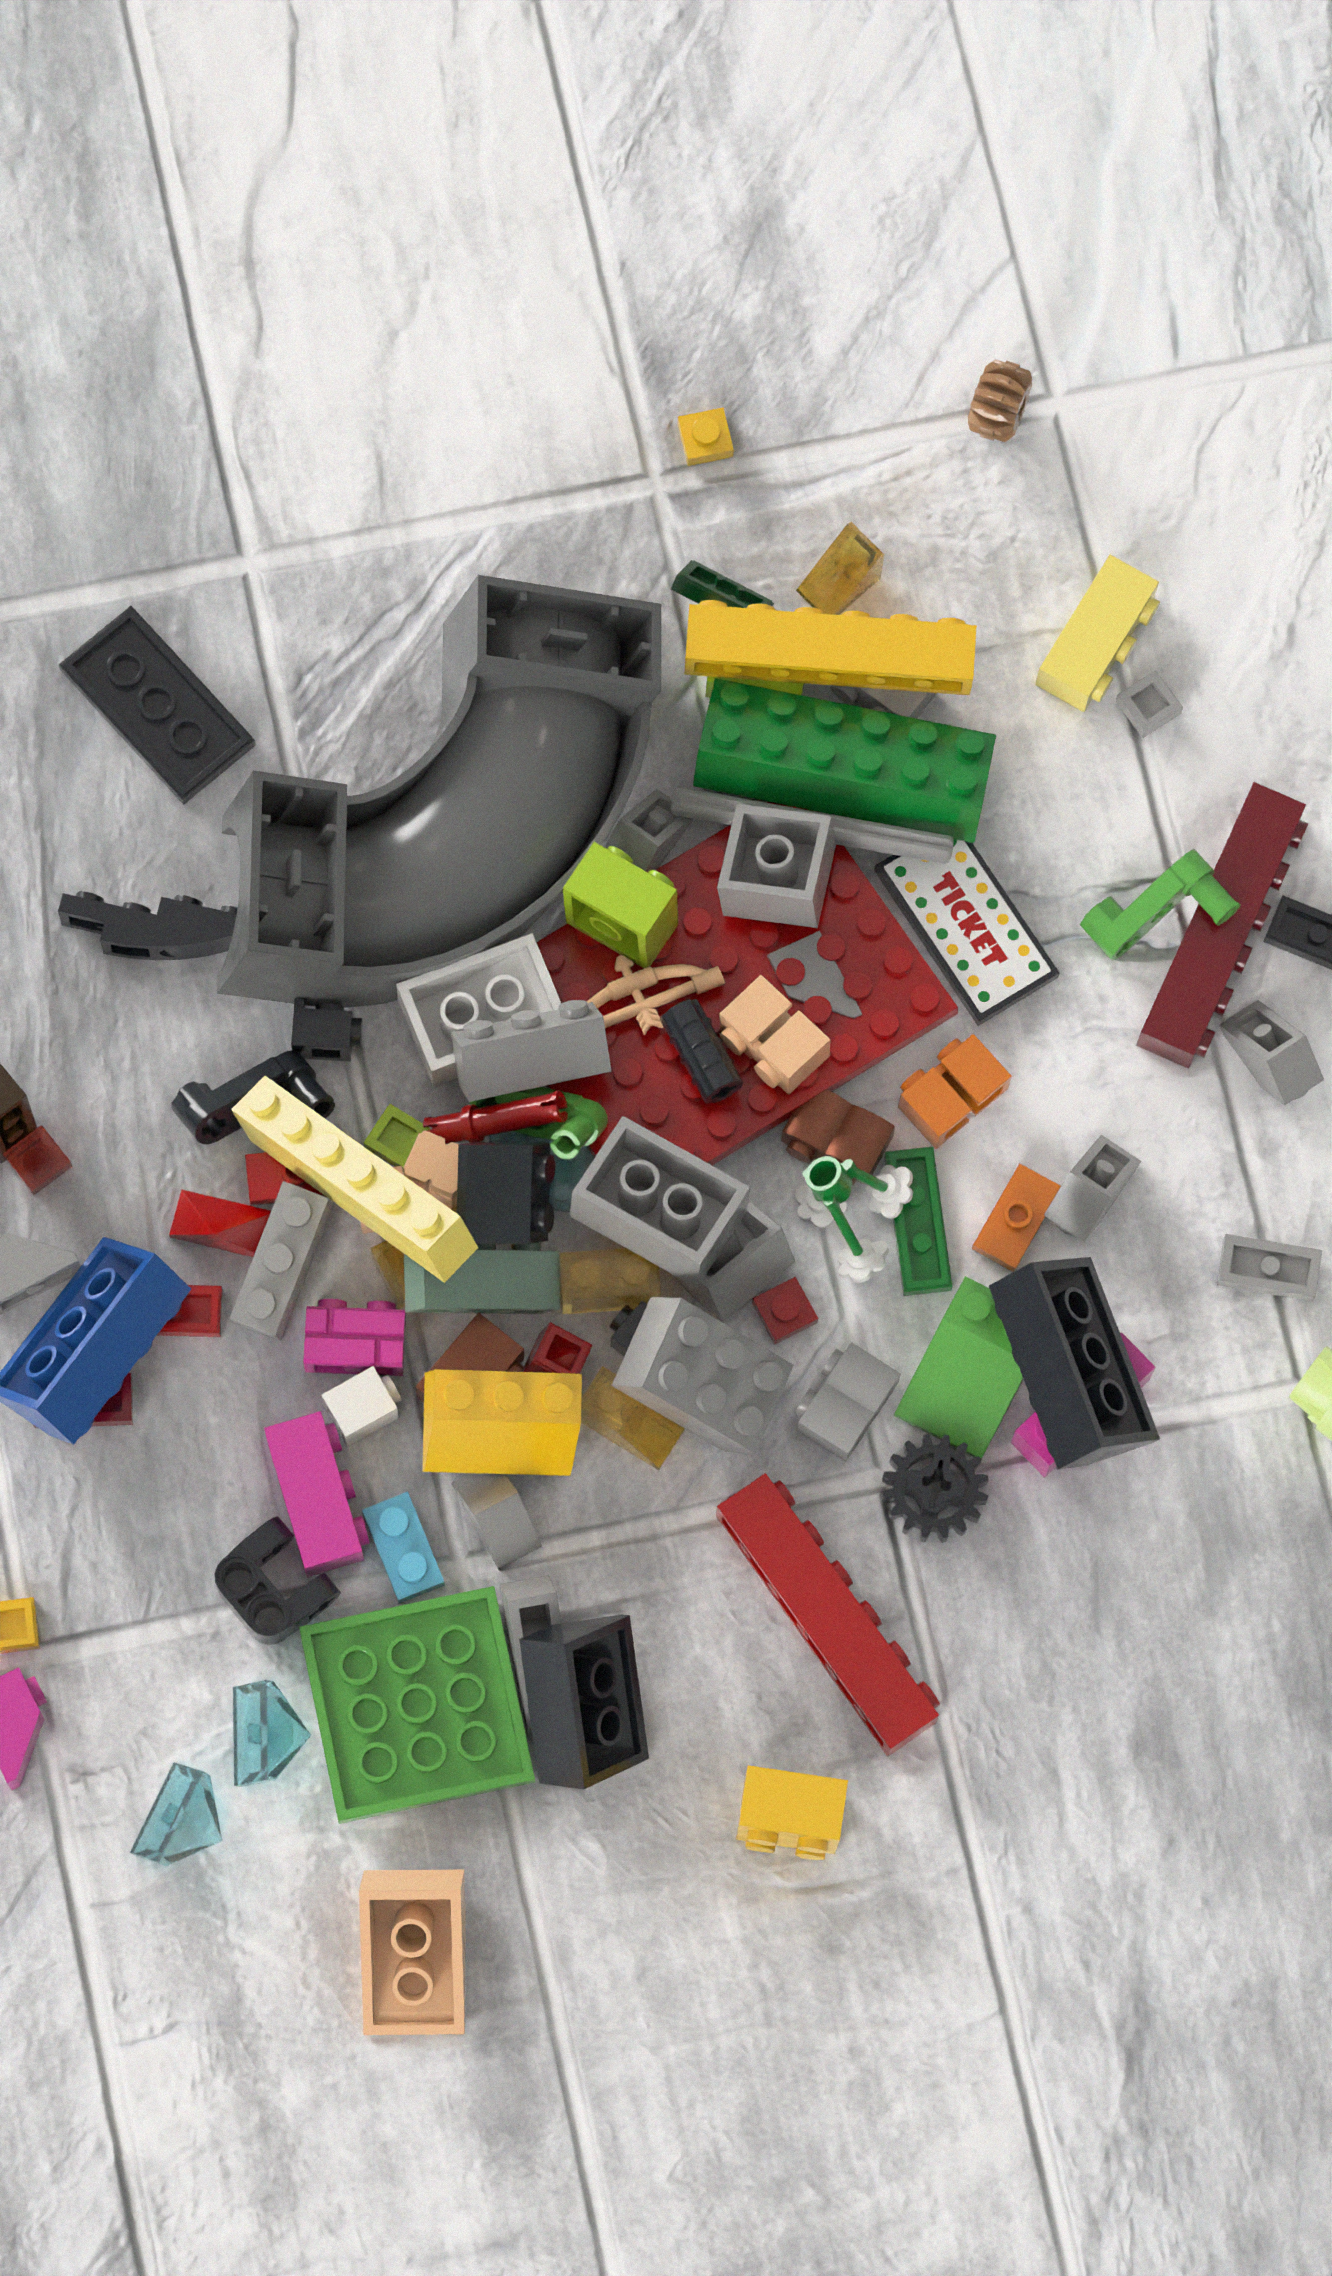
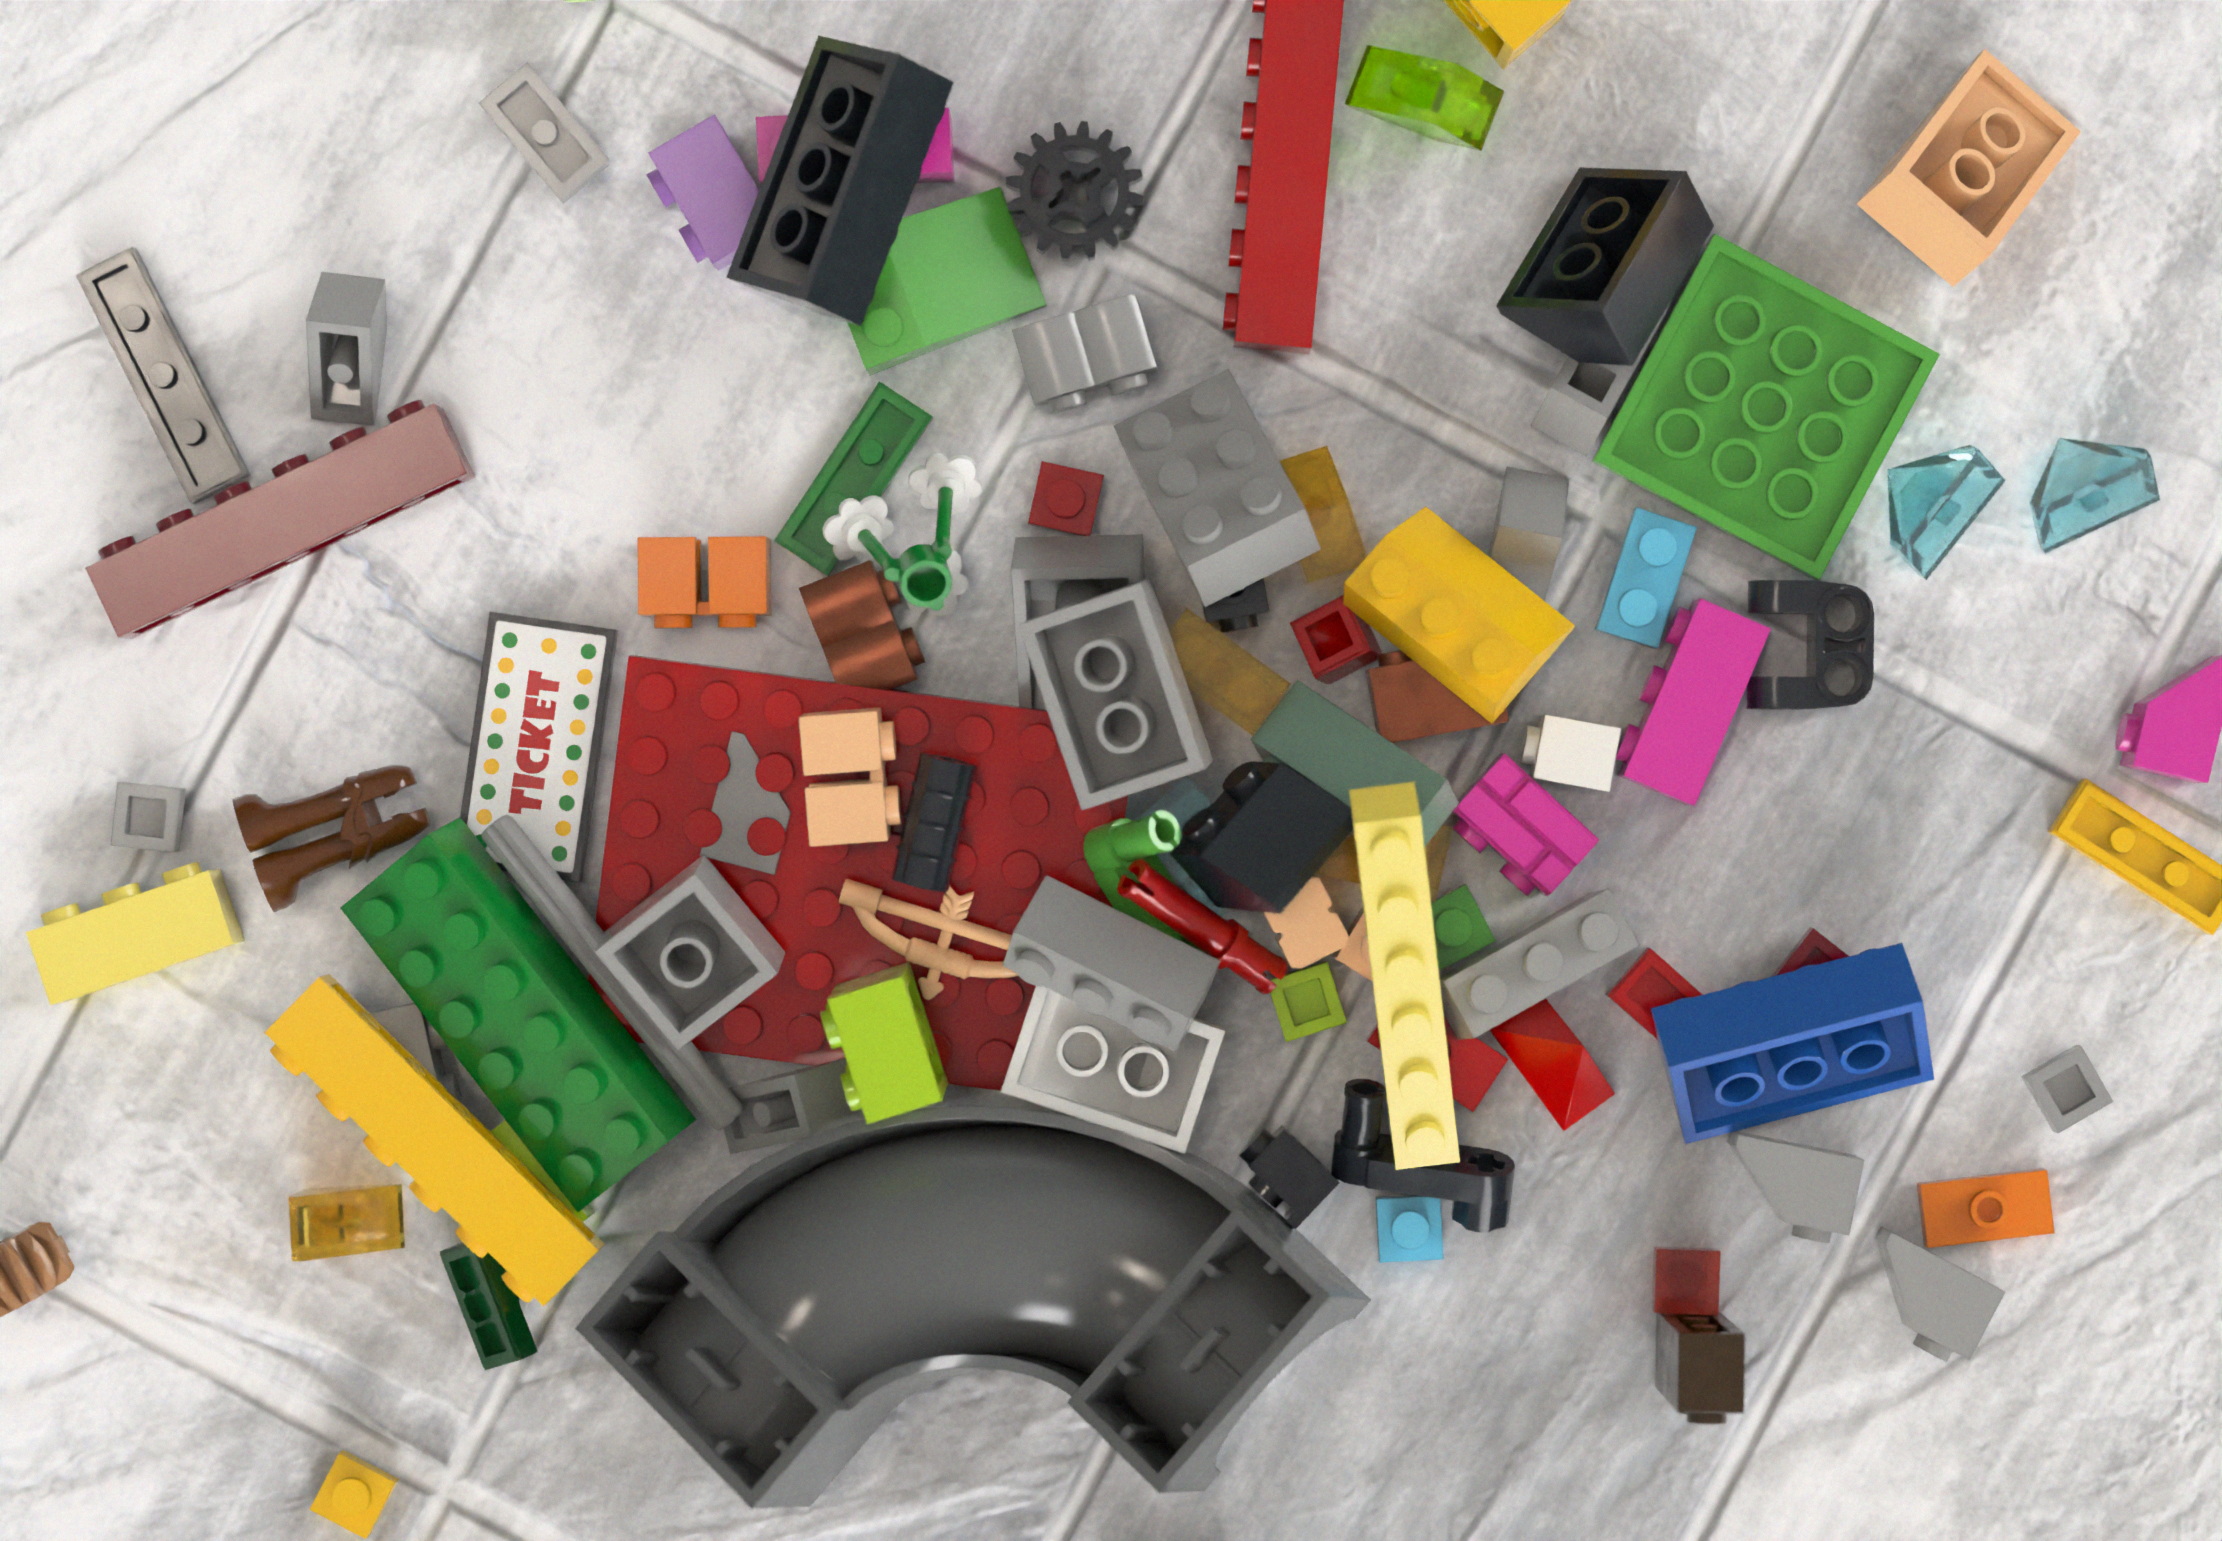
camera: 135 degrees left, 15 degrees up
black slope [58,891,238,961] -> none
orange plate [972,1163,1061,1272] -> none
light grey slope [1044,1135,1141,1242] -> none
bright green beam [1080,849,1241,961] -> none
none -> reddish brown piece [233,765,430,912]
none -> medium lavender brick [646,114,759,271]
none -> clear neon green slope [1345,45,1504,151]
none -> medium azure plate [1375,1195,1444,1263]
none -> bright green plate [1430,884,1496,971]

